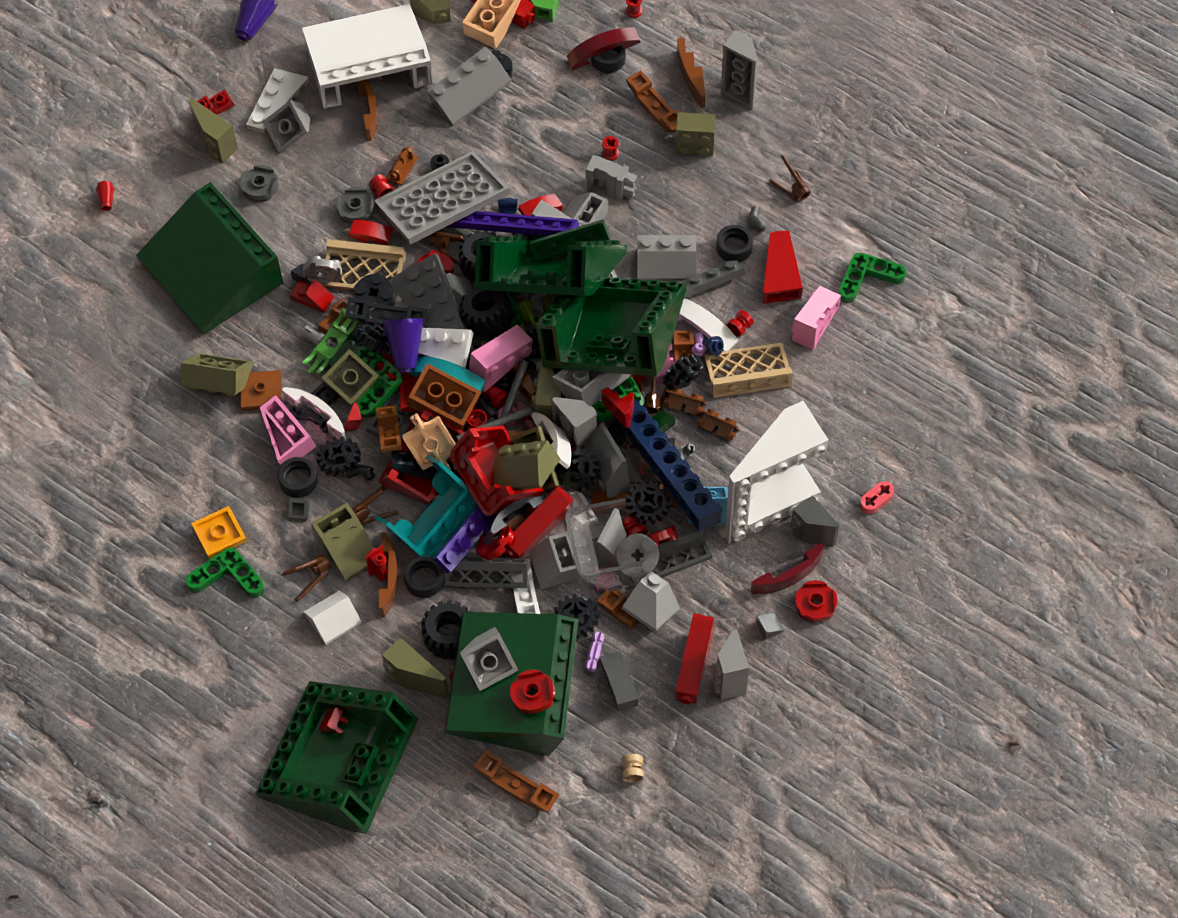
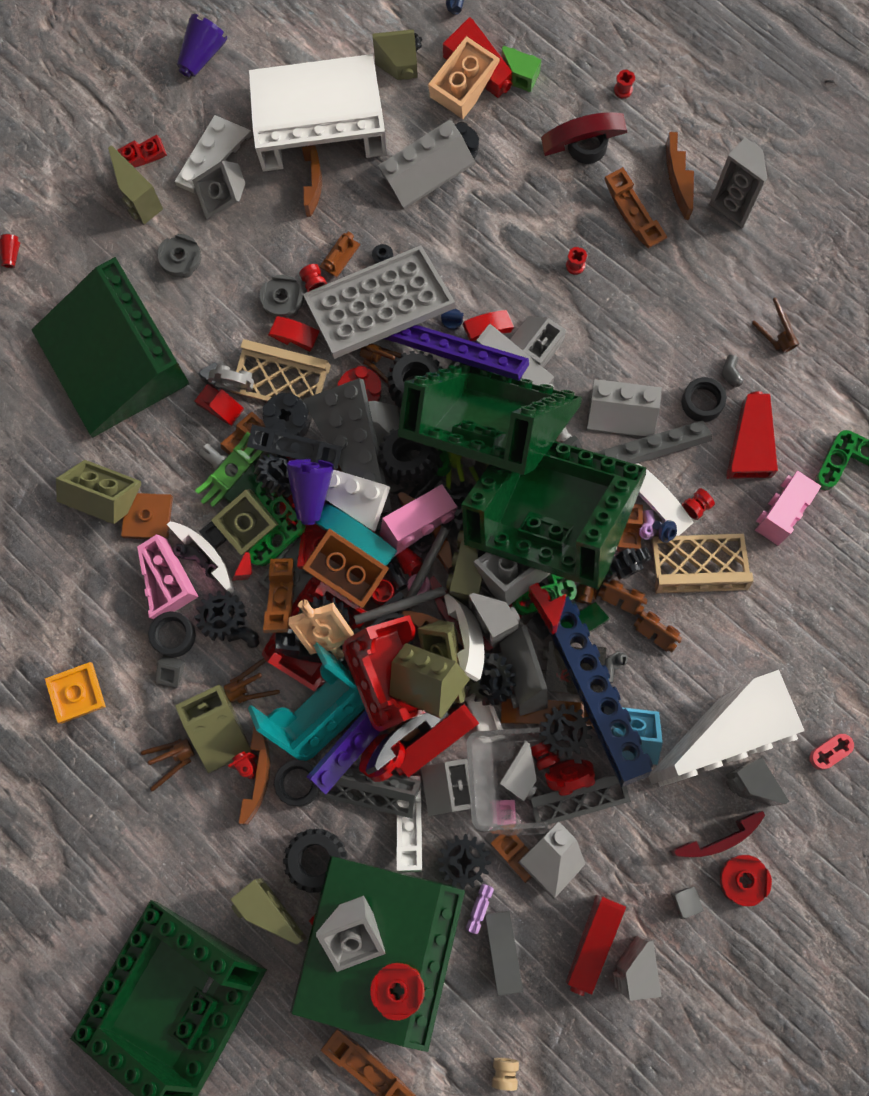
camera: 10 degrees right, 15 degrees up
green beam [186,548,264,598] -> none
white slope [304,590,362,645] -> none
red tile [319,707,348,734] -> none
dark green plate [530,219,611,261] -> none
light grey hips [585,155,637,201] -> none
light grey plate [617,534,659,576] -> none
olive brick [675,112,716,156] -> none

